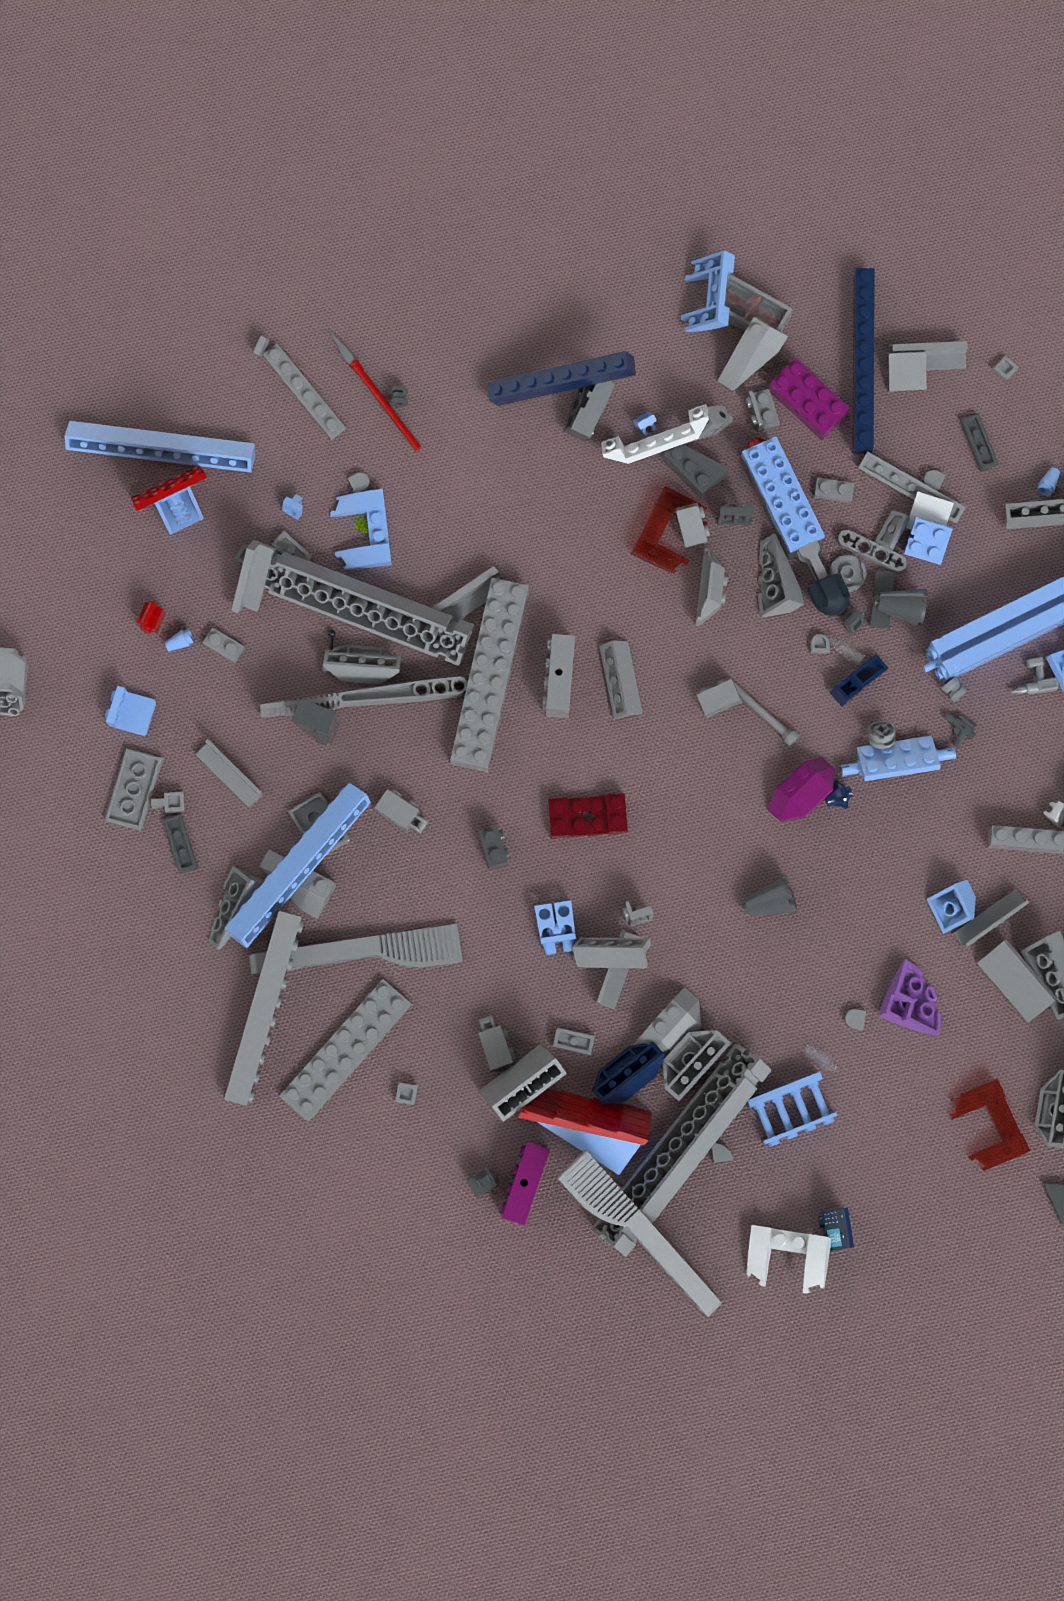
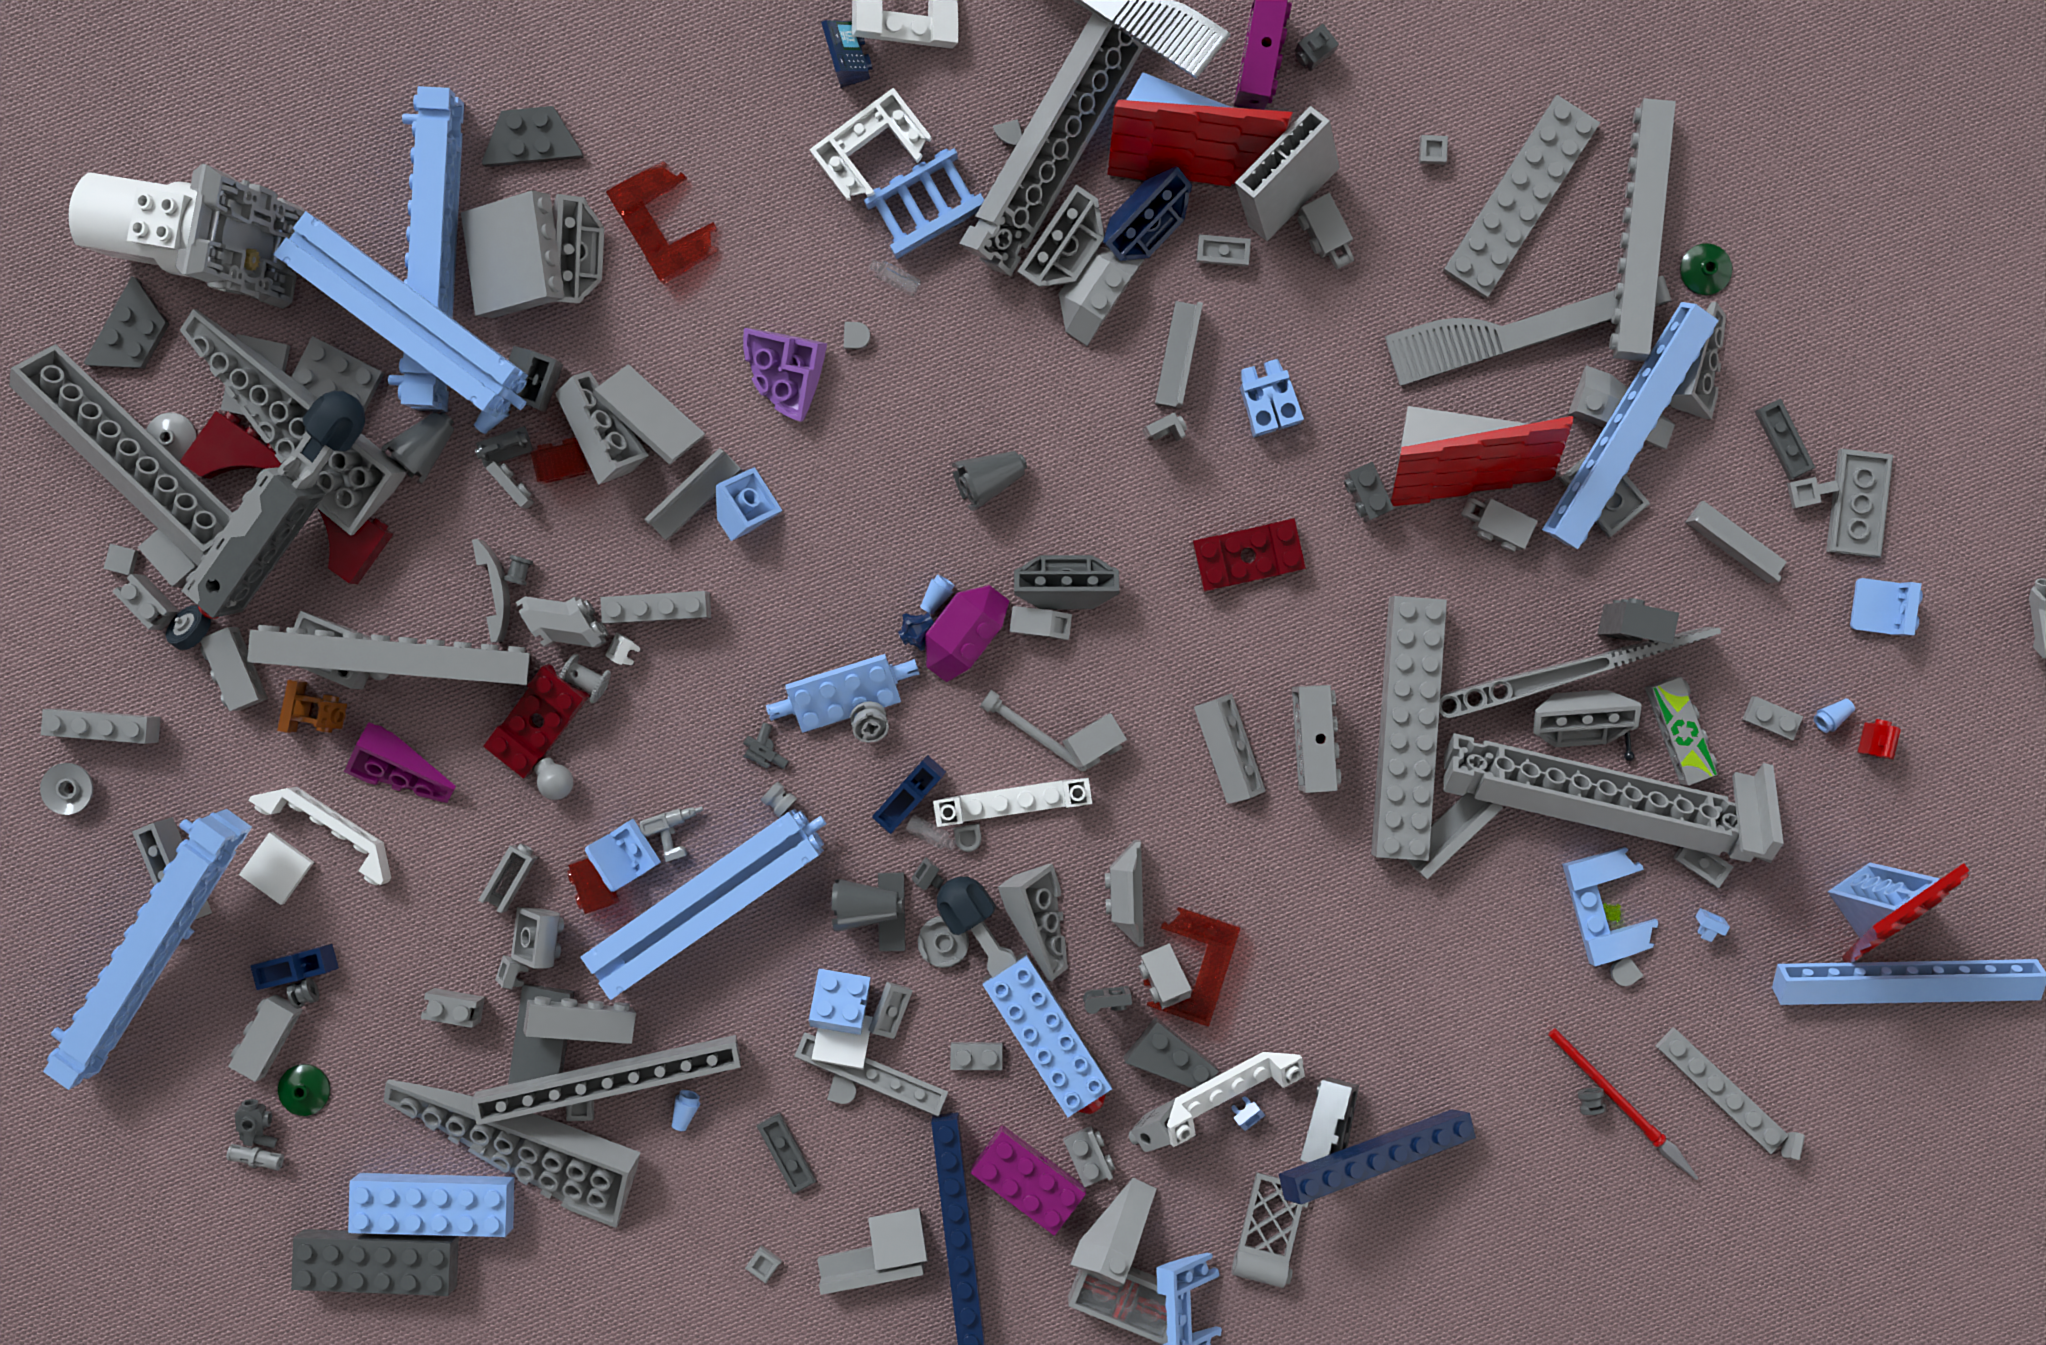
camera: 170 degrees right, 10 degrees up
light grey panel [572,937,651,968] -> none
light grey beam [838,530,907,573] -> none
none -> white wedge [809,88,932,201]
none -> light blue cone [920,574,955,615]
none -> white slope [933,778,1092,827]
none -> light grey slope [1010,606,1072,640]
none -> dark grey wedge [1014,555,1119,609]
none -> light grey piece [1232,1172,1309,1288]
none -> red piece [1391,406,1573,506]
none -> light grey brick [1644,677,1718,786]
none -> dark green dish [1680,243,1732,296]

